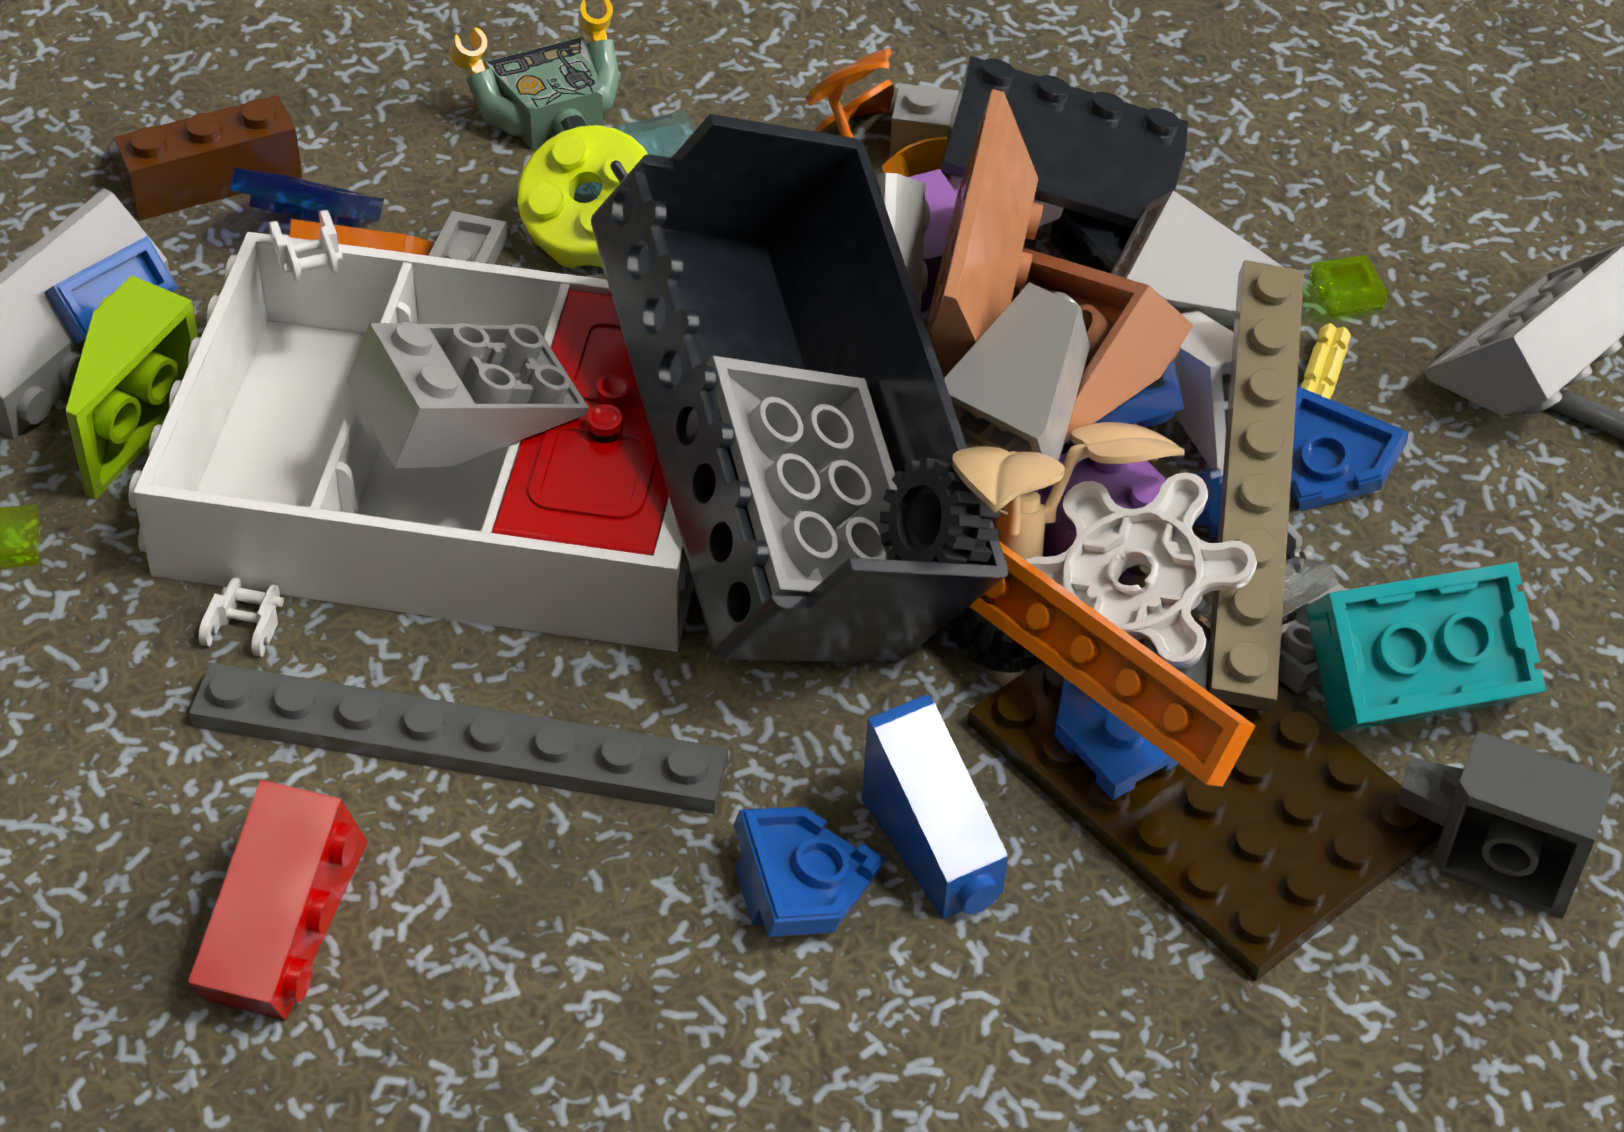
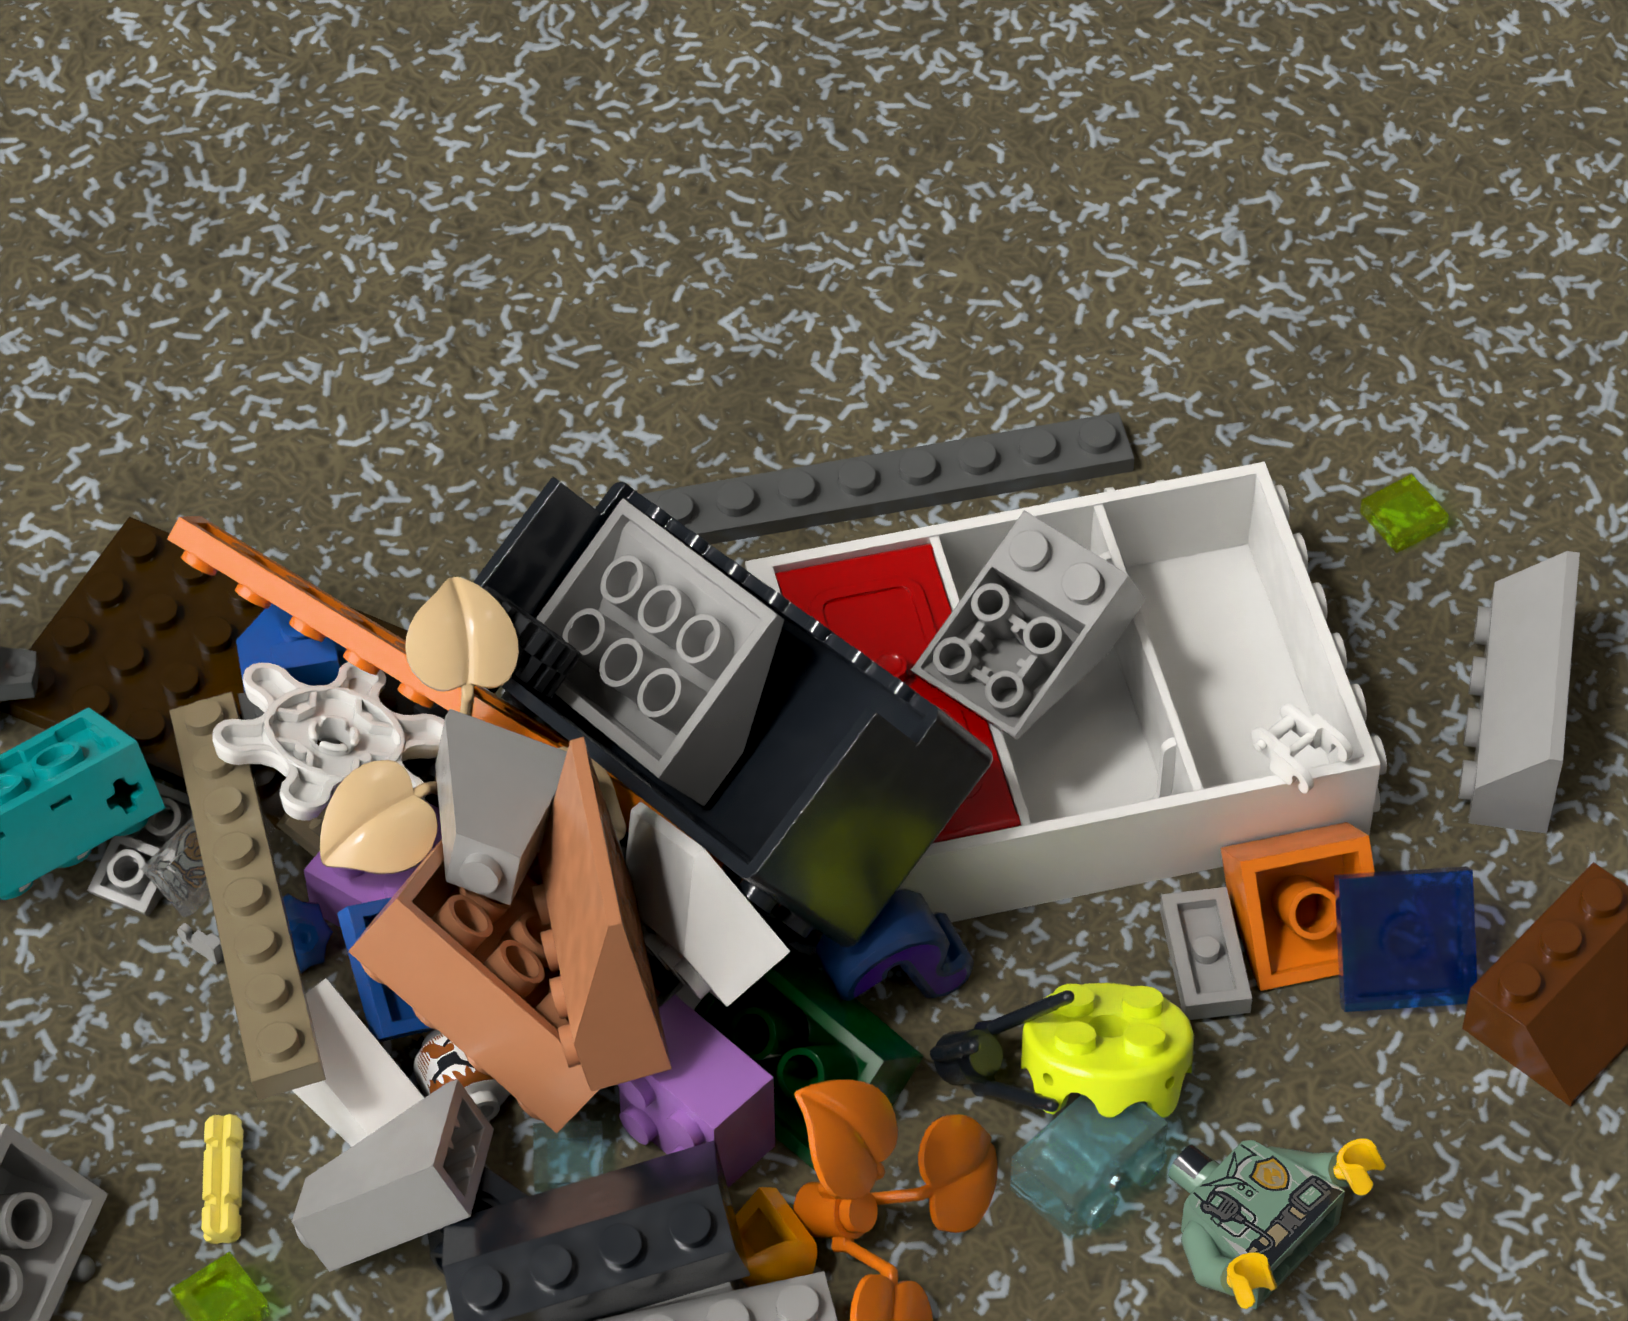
camera: 160 degrees right, 5 degrees up
tile [45,236,178,344] -> none
lime slope [66,275,198,500] -> none
wedge [188,779,368,1021] -> none
blue plate [734,807,886,937] -> none
slope [862,694,1008,919] -> none
blue plate [1290,386,1409,511] -> none

